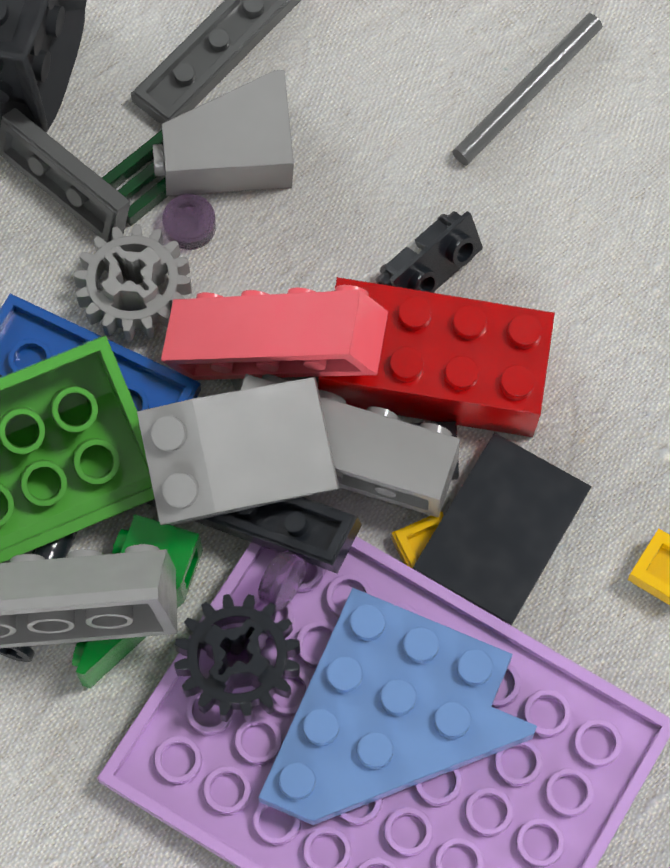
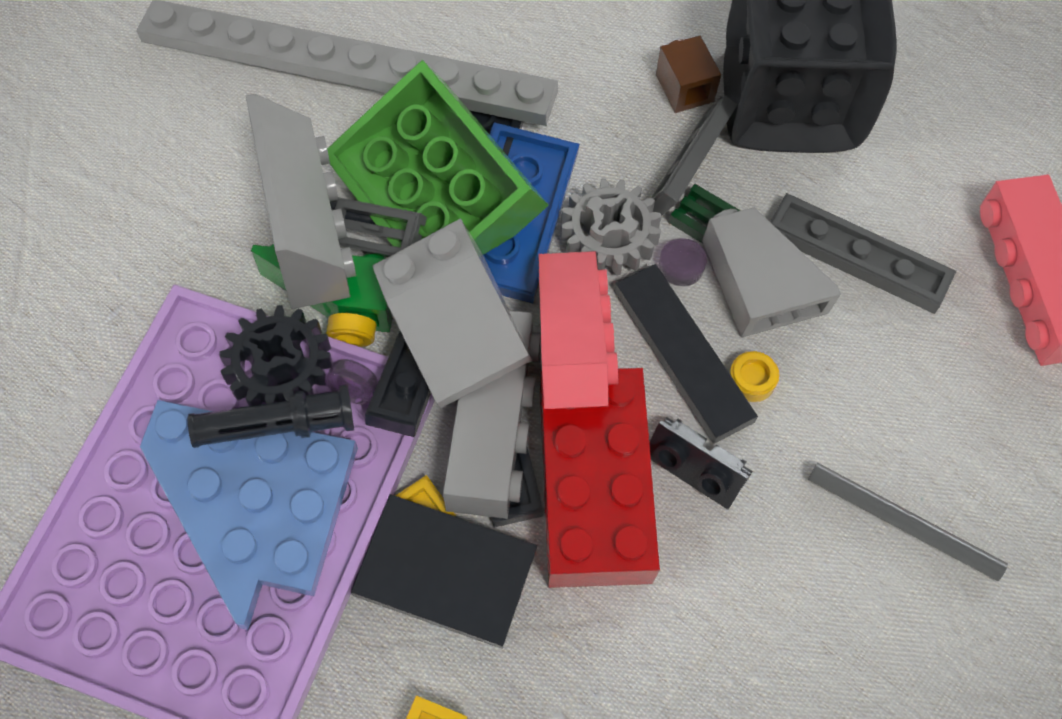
camera: 75 degrees right, 5 degrees down
none -> black pin [188,384,354,448]
none -> yellow tile [326,313,377,347]
none -> dark grey tile [335,197,427,258]
none -> black tile [614,264,758,444]
none -> yellow tile [729,351,779,402]

